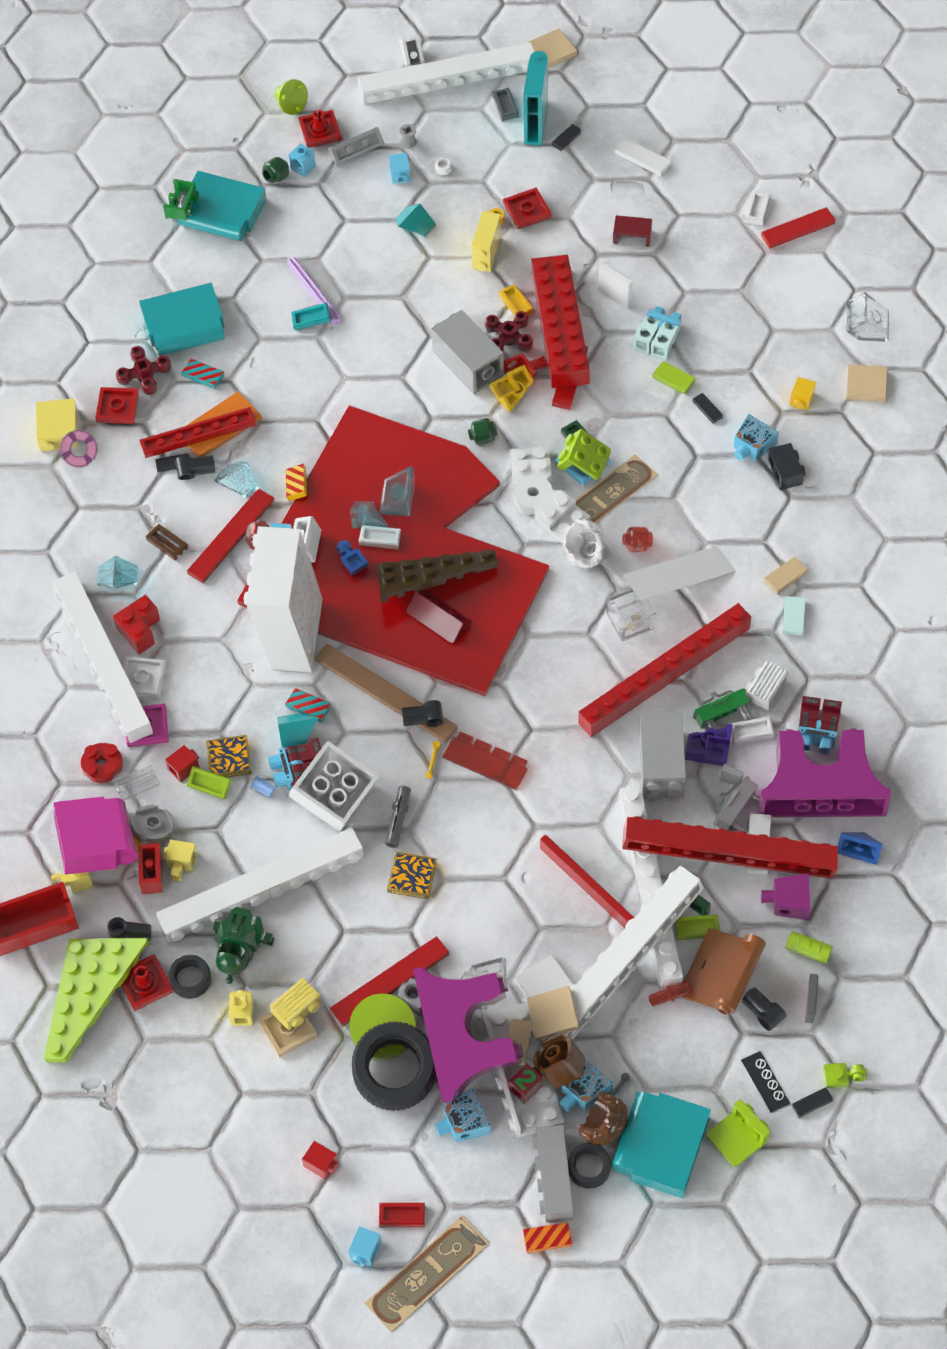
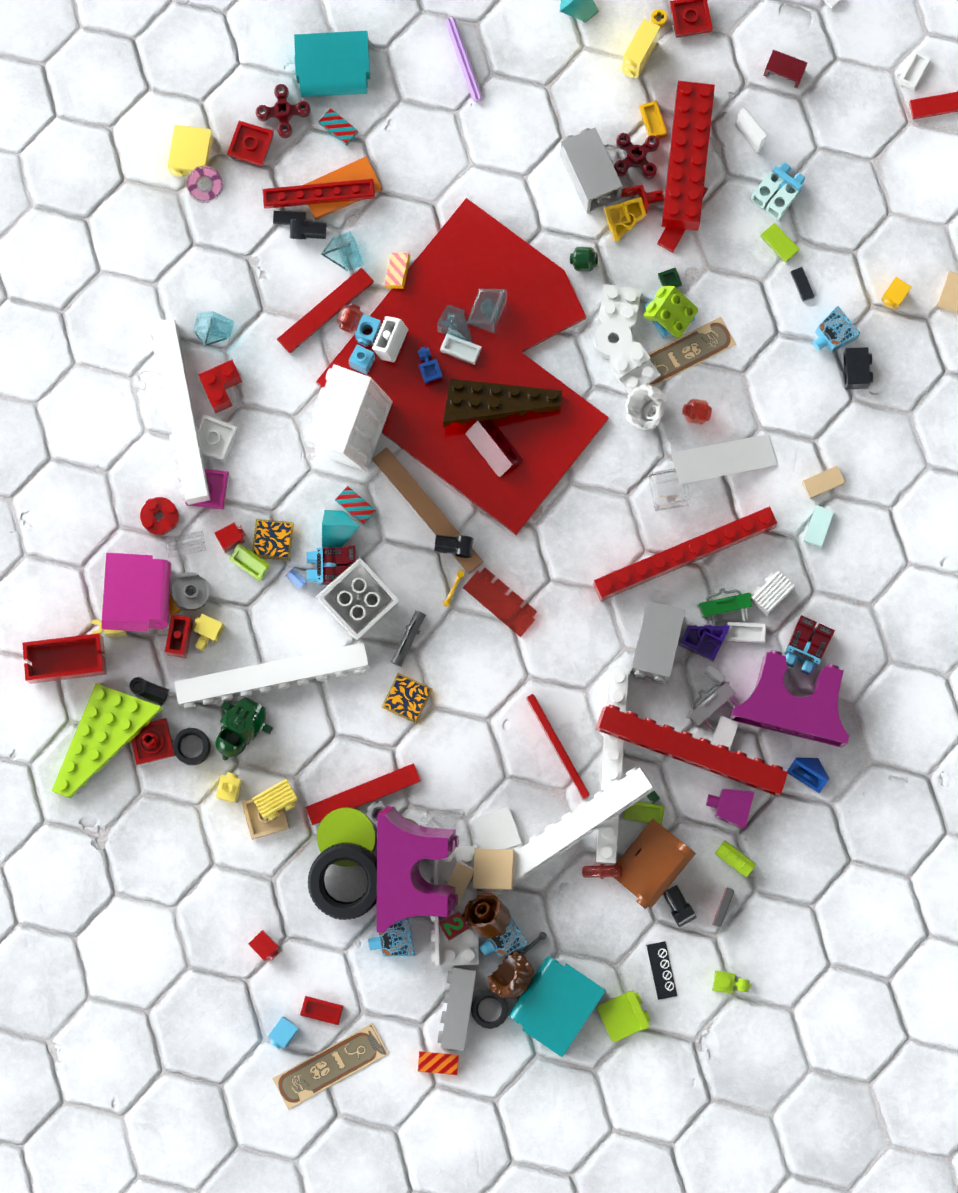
camera: 15 degrees right, 20 degrees up
reddish brown tile [145,524,188,561] -> none
teal tile [291,302,331,331] -> none
black piece [792,1087,833,1118] -> none

